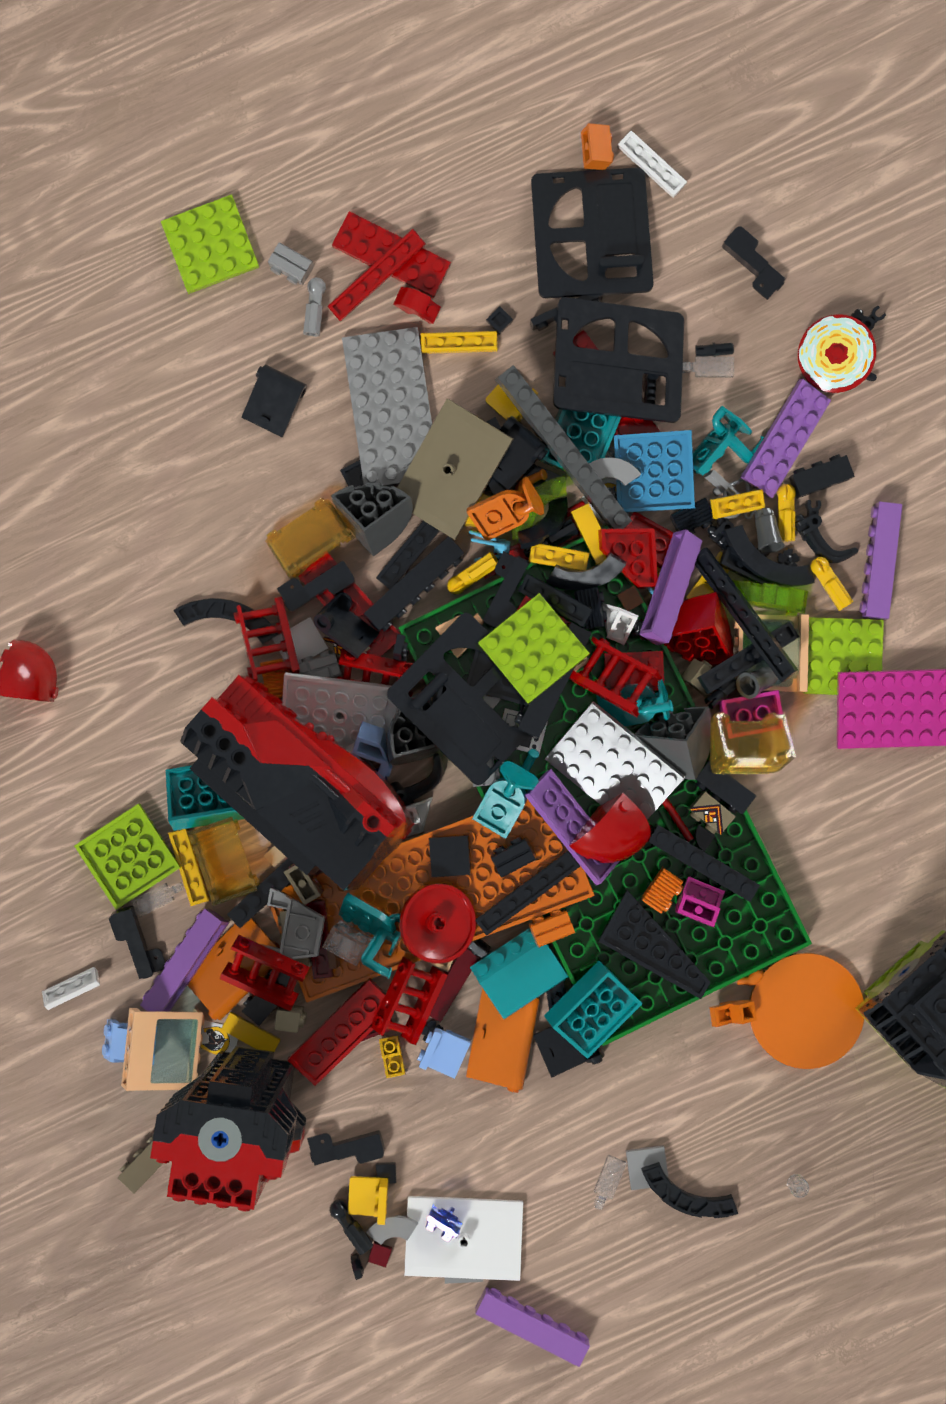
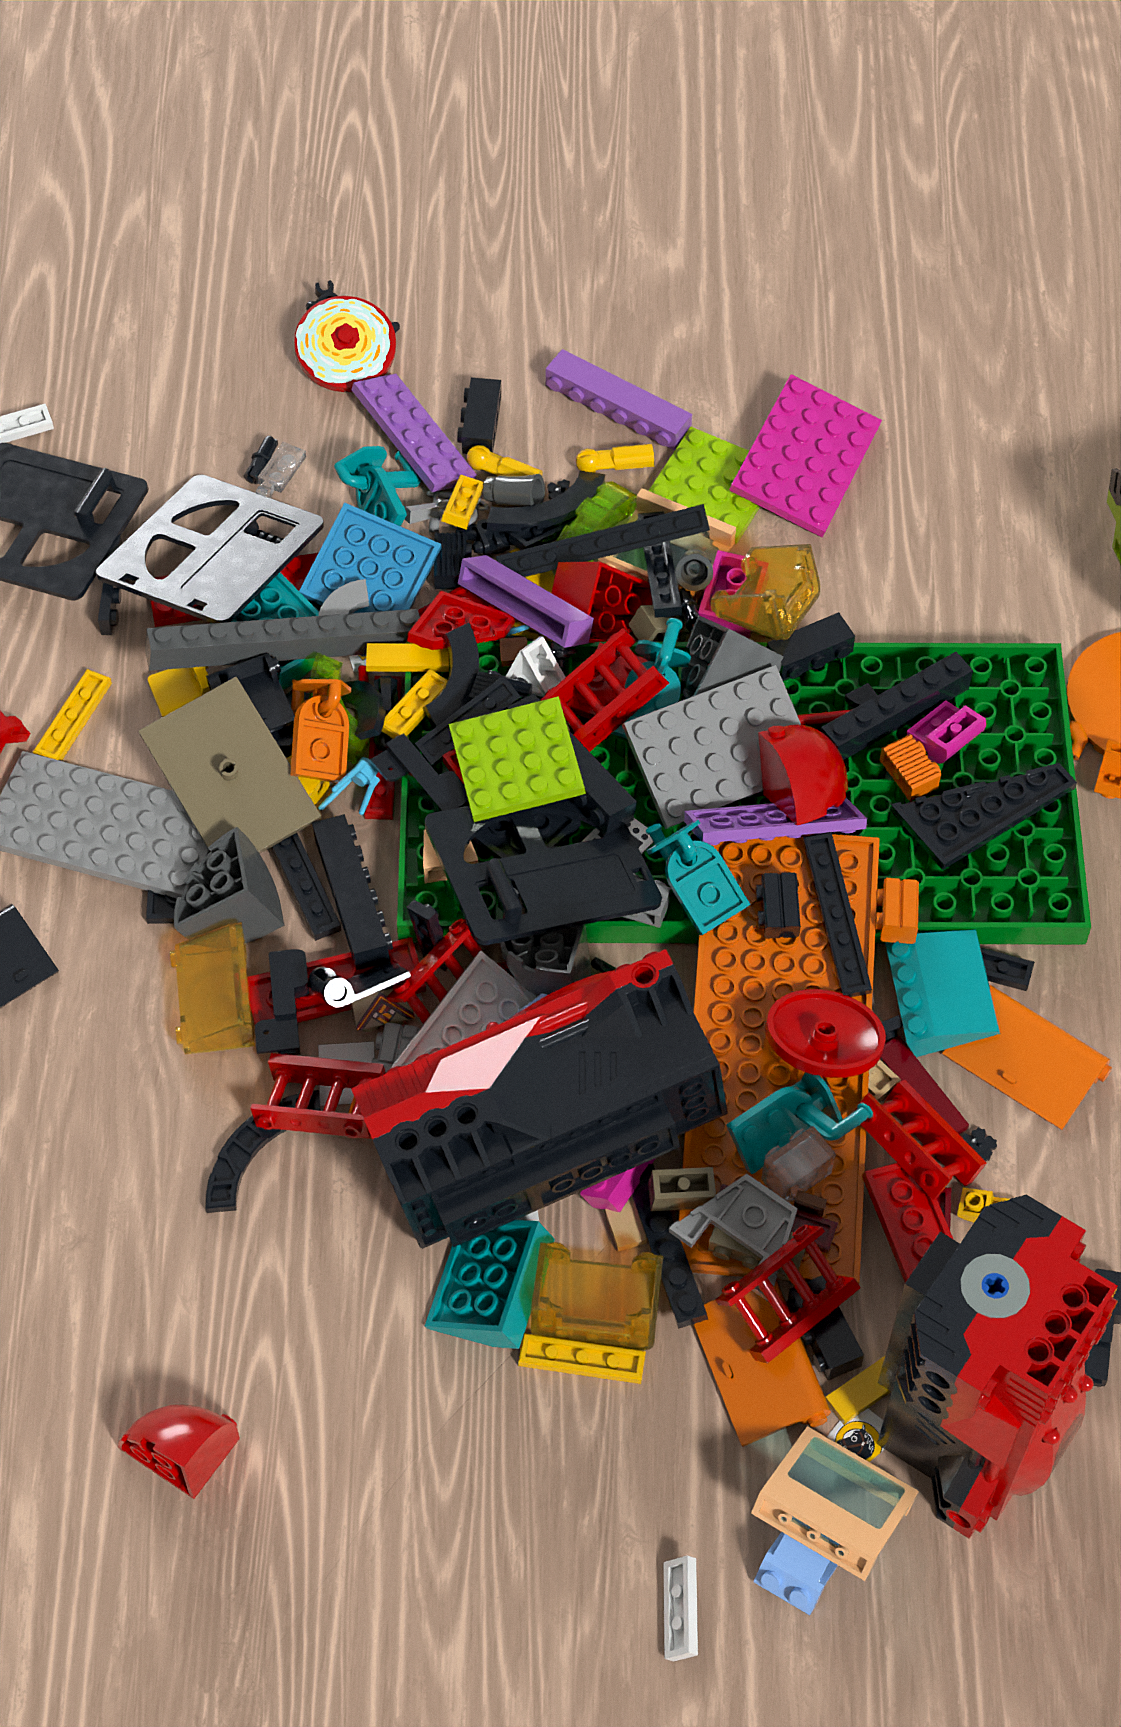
camera: 65 degrees left, 30 degrees down
lime plate [74,803,181,910] -> none
black piece [109,905,166,979] -> none
dark tan brick [118,1134,163,1194] -> none
clear plate [131,882,184,918] -> none
medium lavender brick [140,908,229,1011] -> none
dark tan brick [274,1005,307,1033] -> none
light blue piece [417,1028,471,1079] -> none
black tile [429,835,471,877] -> none
yellow piece [447,551,498,594] -> none
black tile [486,306,513,335] -> none
black door [533,1026,605,1078] -> none
teal slope [544,961,643,1059] -> none
brick [688,791,736,835] -> none
black piece [722,226,786,300] -> none
black piece [795,500,858,563] -> none

